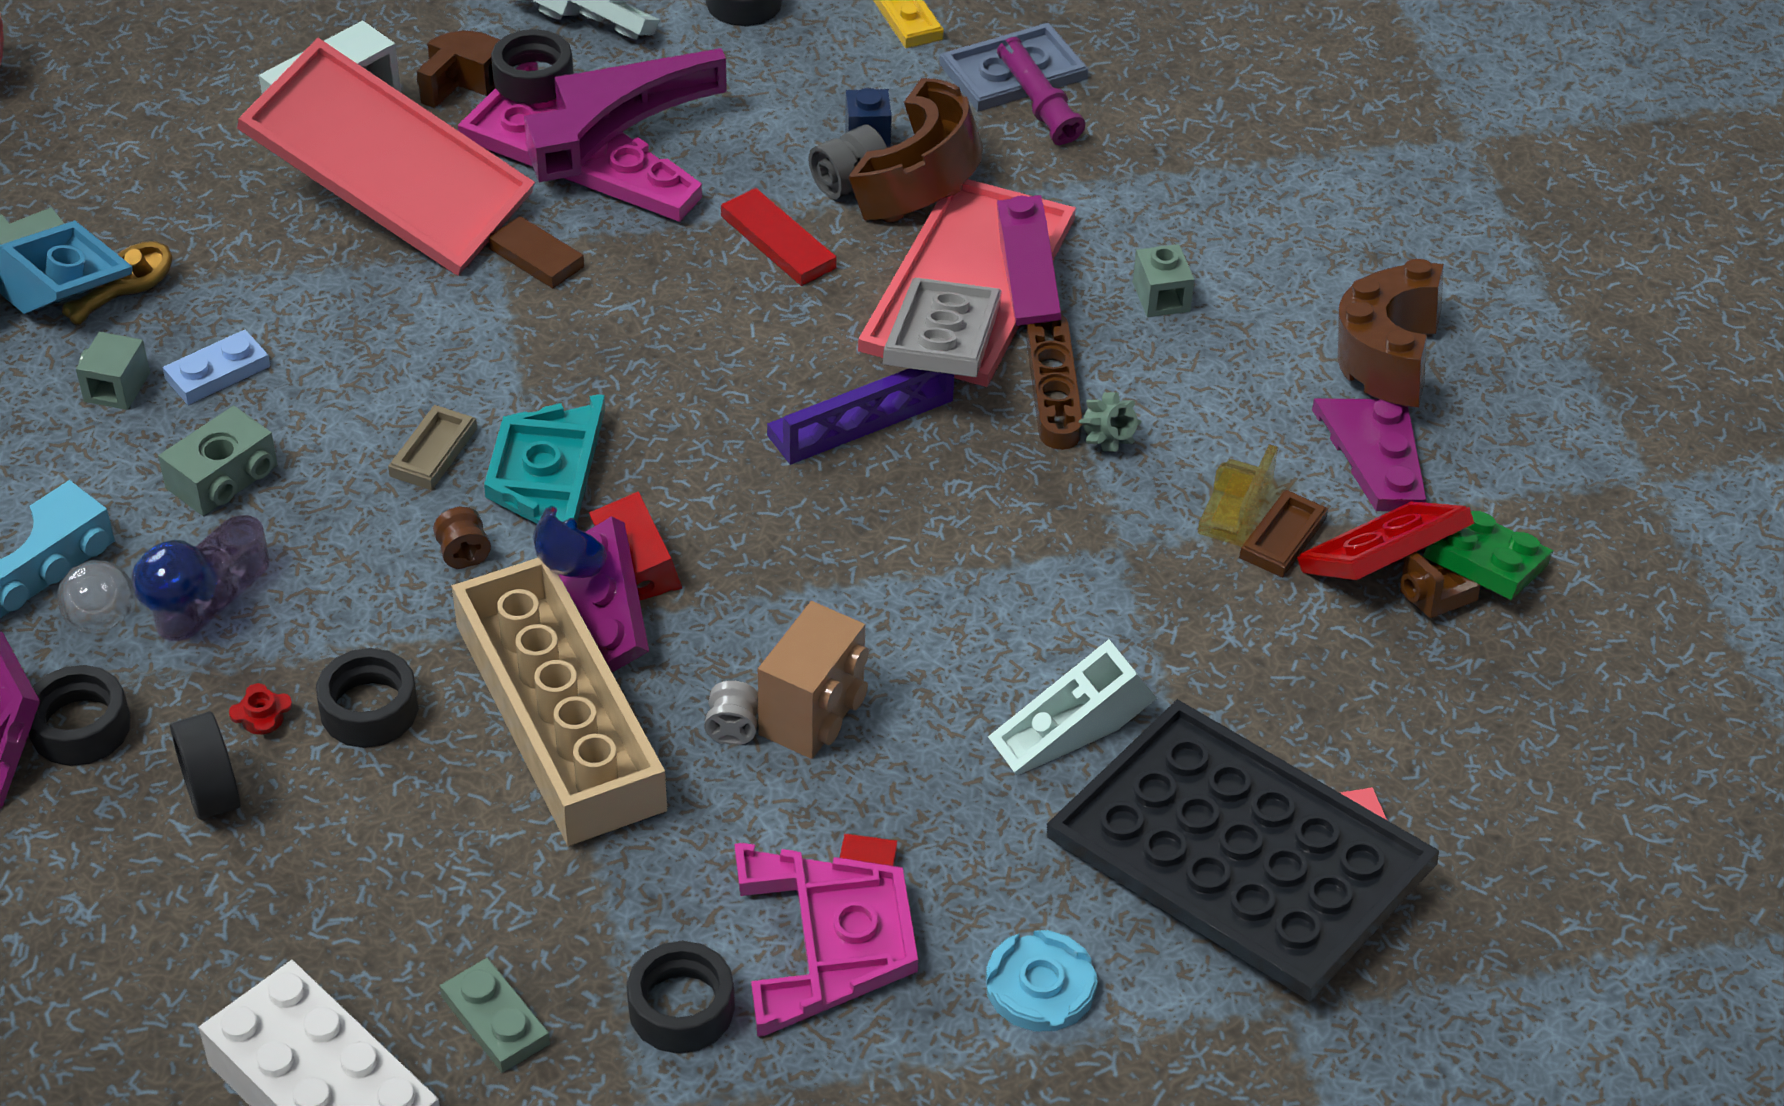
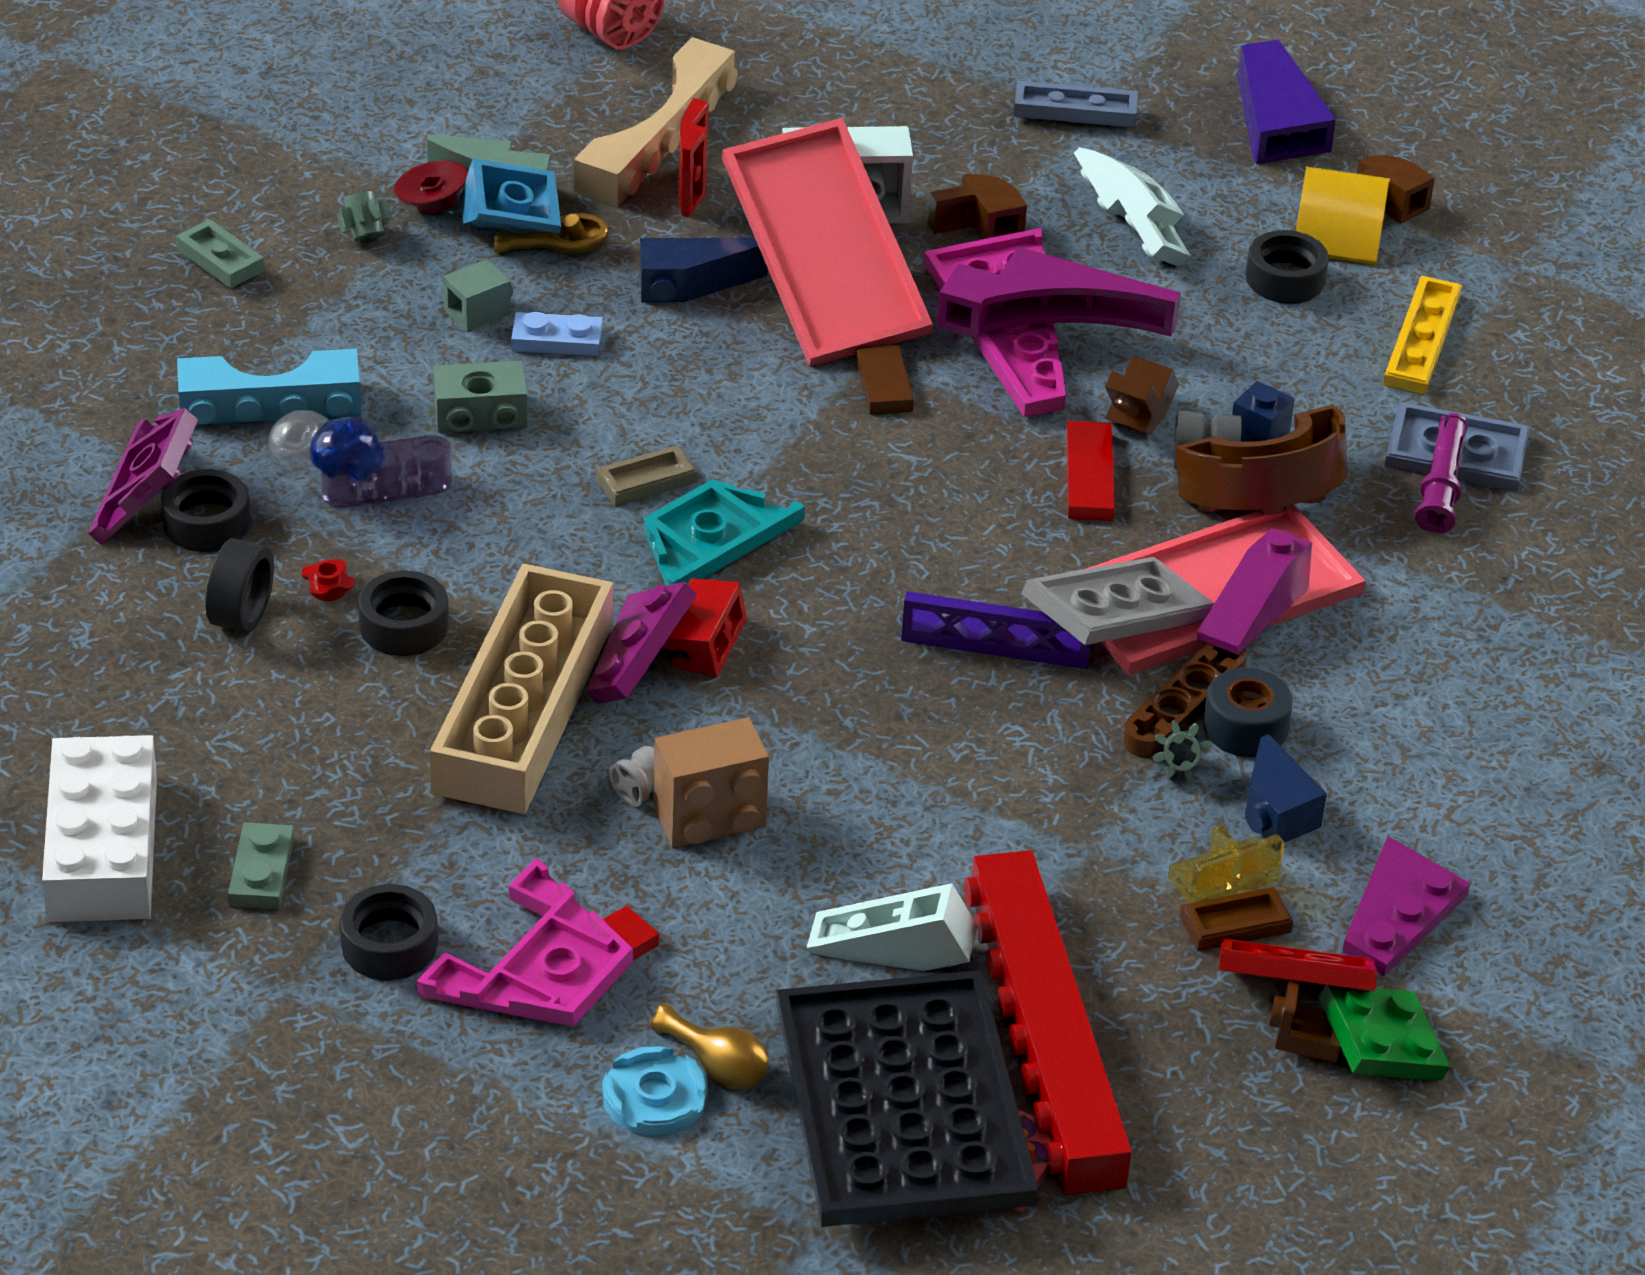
camera: 40 degrees right, 5 degrees down
reddish brown wheel [433,506,491,569] -> none
black tyre [491,29,574,104] -> none
clear blue hair [532,505,608,578] -> none
sand green brick [1132,244,1195,318] -> none
reddish brown brick [1338,259,1444,408] -> none
none -> tan arch [574,37,738,207]
none -> dark blue slope [640,238,768,302]
none -> pearl gold piece [650,1003,769,1091]
none -> red slope [679,98,709,218]
none -> red brick [964,850,1132,1195]
none -> reddish brown brick [1105,355,1179,435]
none -> black wheel [1203,667,1293,757]
none -> dark blue slope [1245,734,1327,847]

